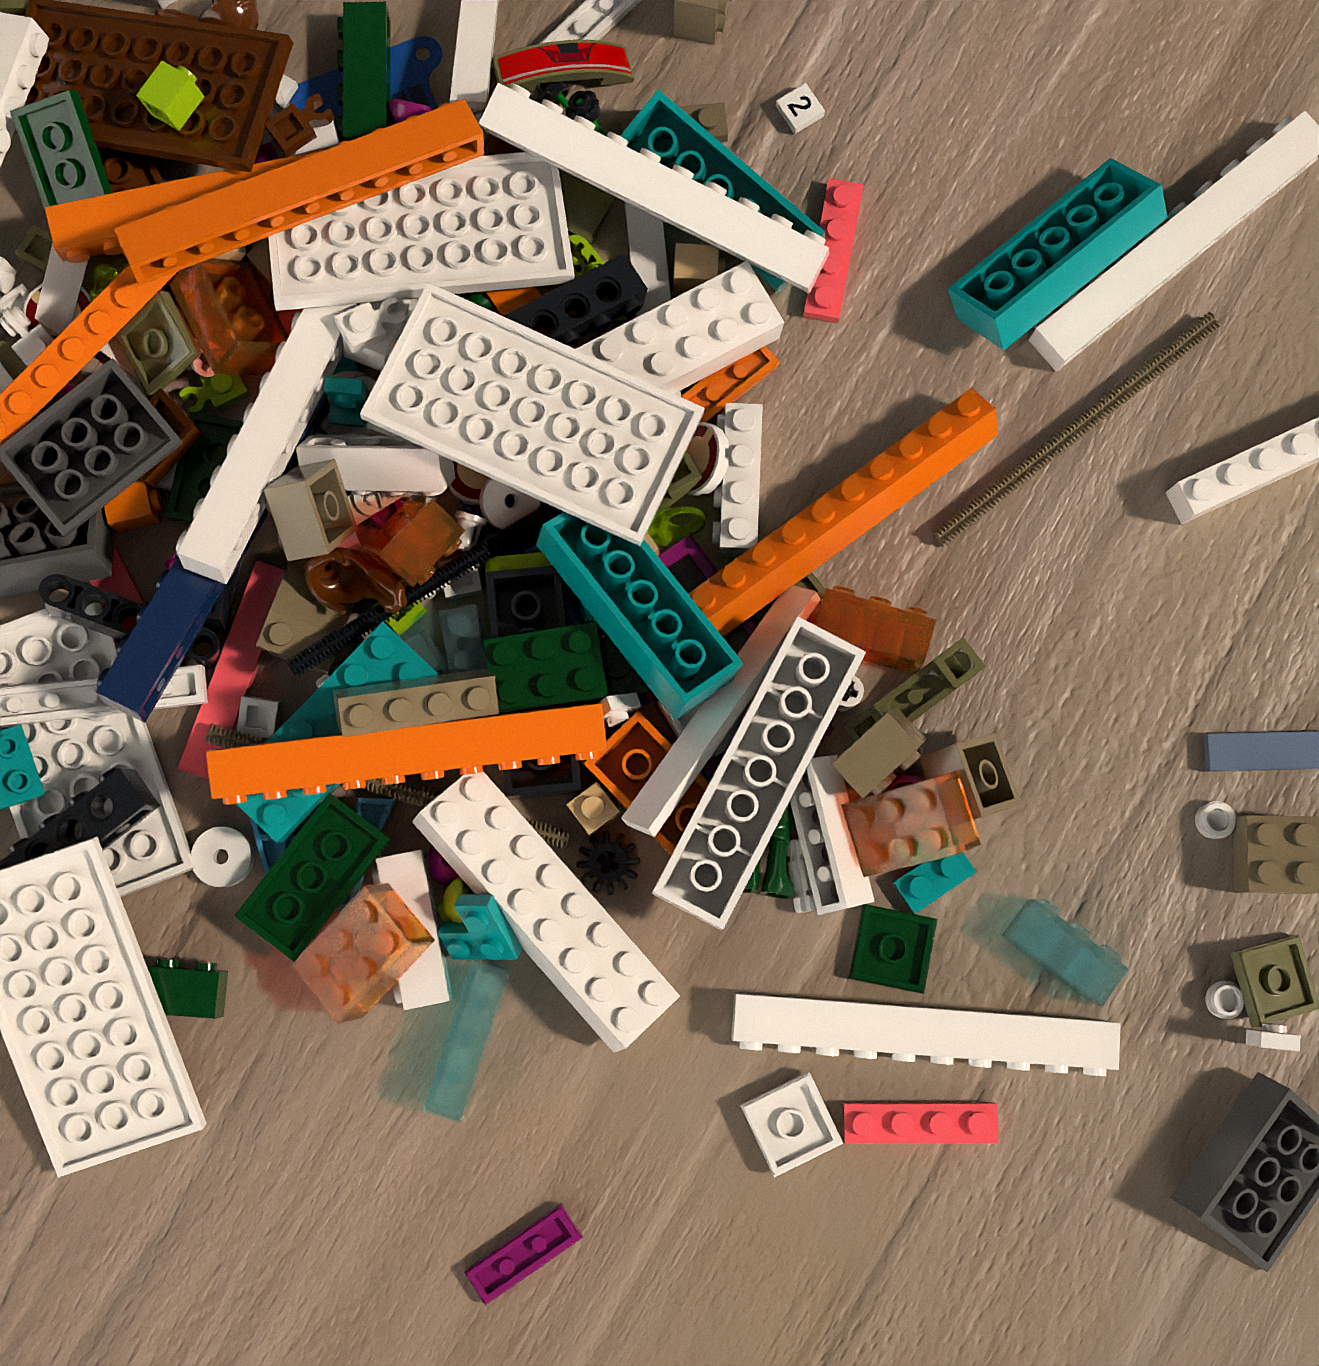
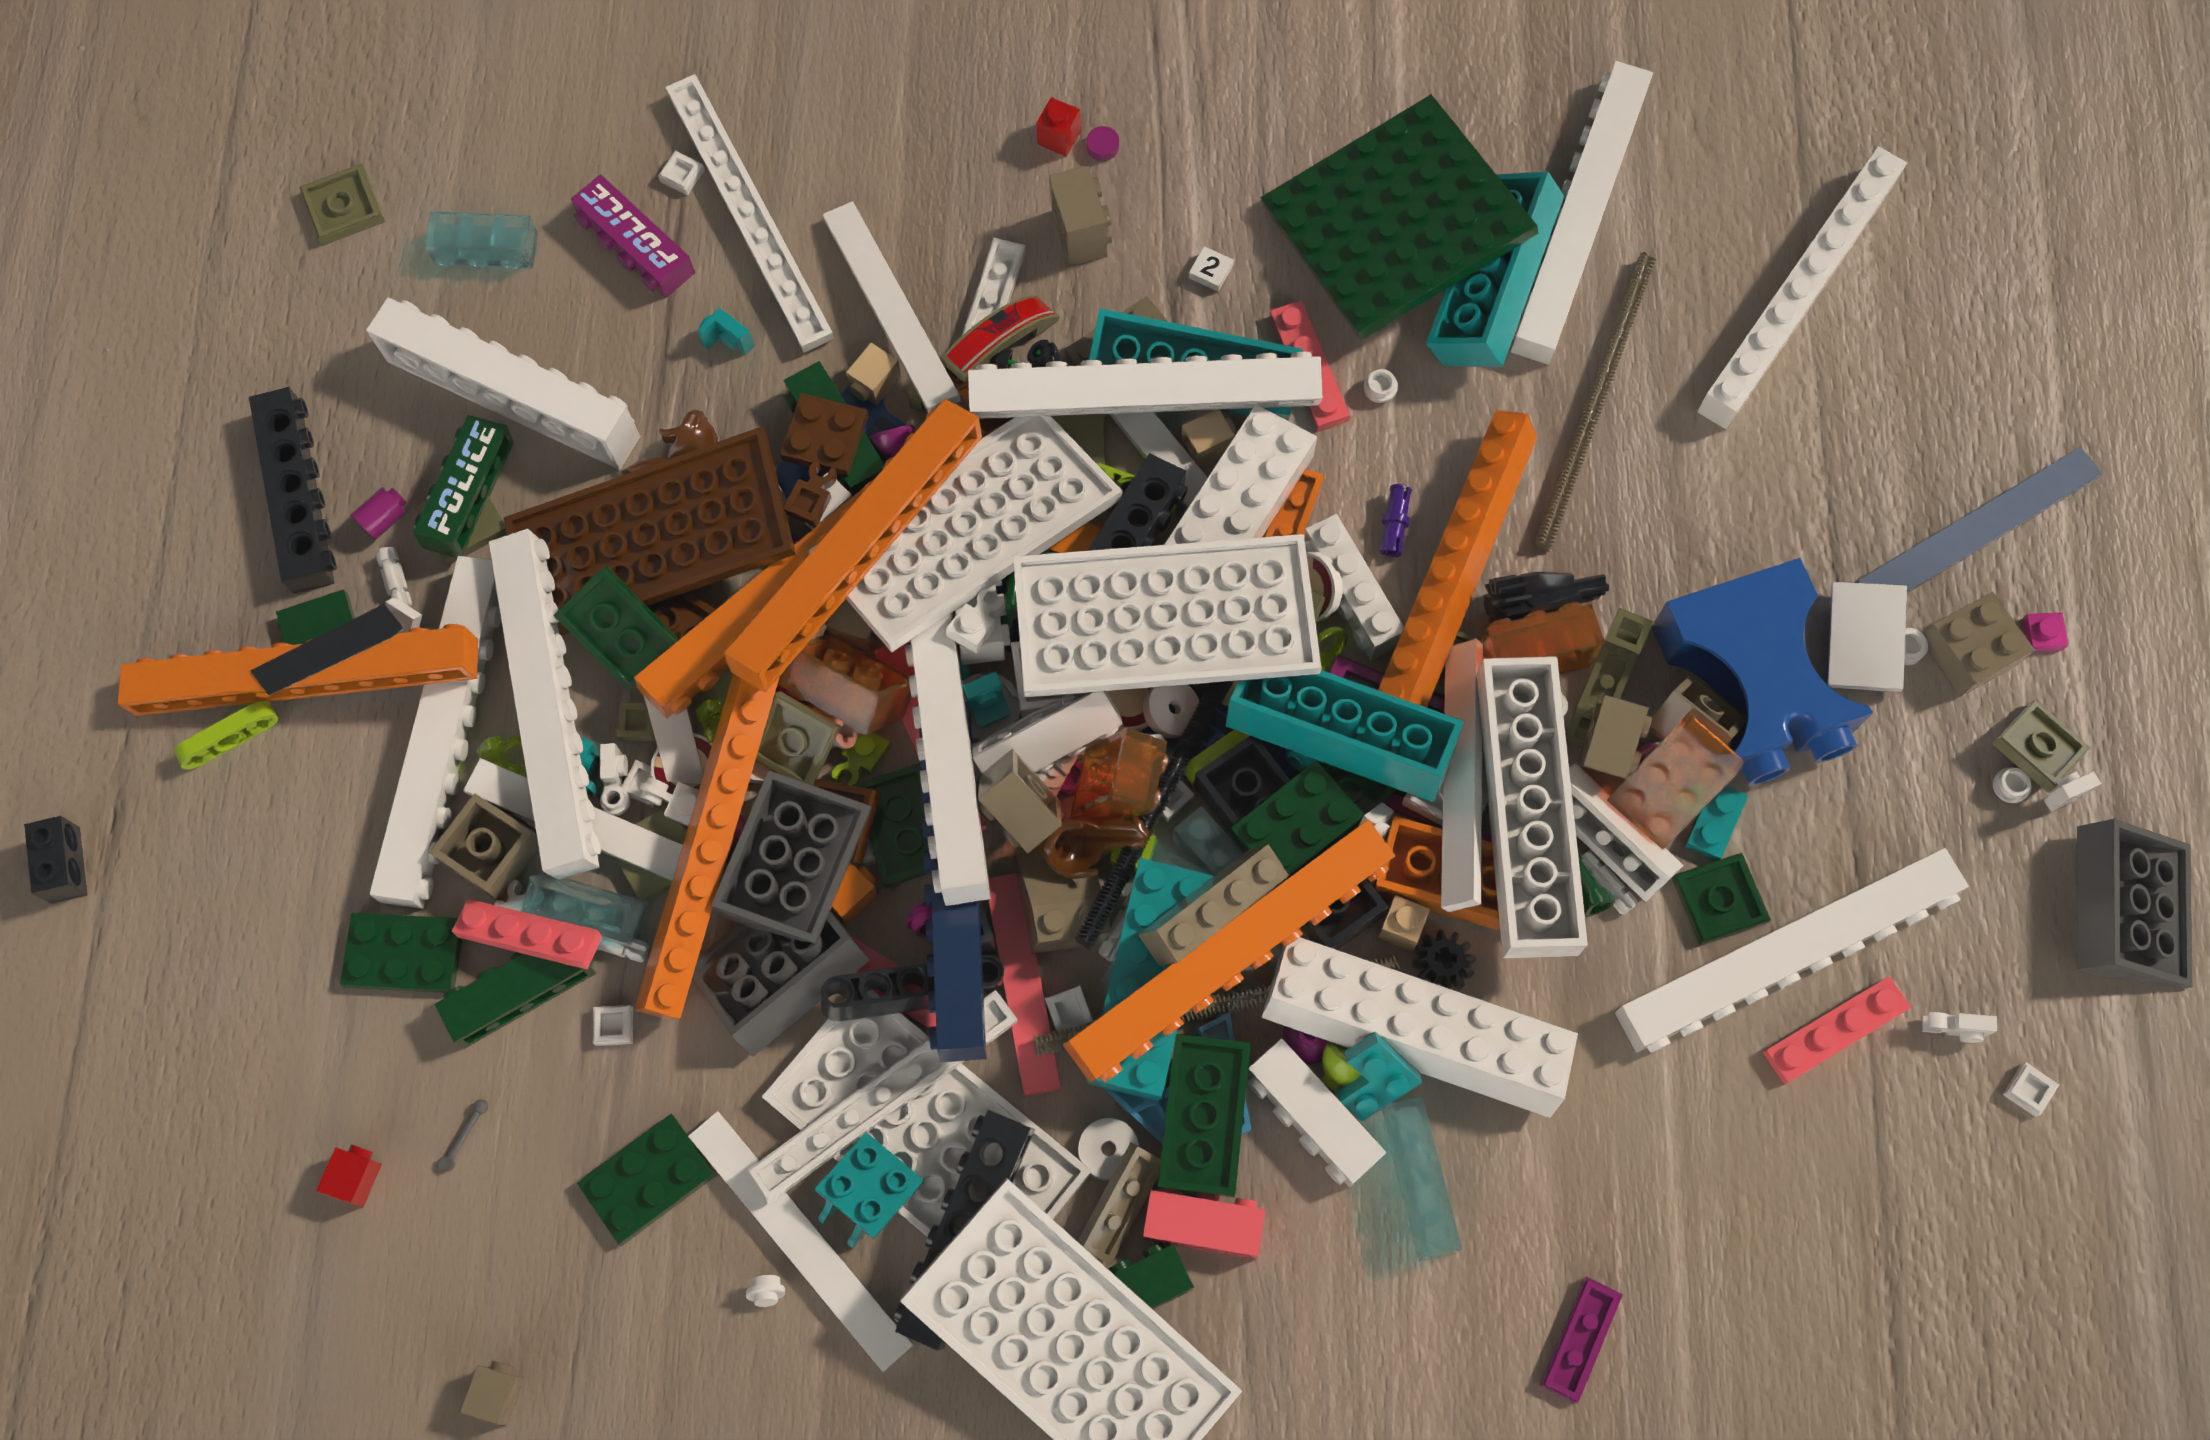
camera: 25 degrees left, 10 degrees down
lime brick [136,61,205,131] -> none
clear orange brick [292,883,435,1024] -> none
white plate [740,1071,843,1177] -> none
clear light blue brick [1002,898,1129,1006] -> none
none -> reddish brown plate [780,393,869,476]
none -> tan brick [846,343,901,406]
none -> dark tan plate [1077,1142,1161,1265]
none -> coral brick [1143,1188,1265,1260]
none -> dark green plate [1260,94,1539,340]
none -> white plate [1363,369,1398,403]
none -> dark purple pin [1379,484,1412,557]
none -> black piece [1483,571,1609,632]
none -> blue brick [1651,558,1873,786]
none -> white tile [1827,582,1907,692]
none -> white plate [1921,1012,1997,1043]
none -> white tile [2002,1062,2059,1117]

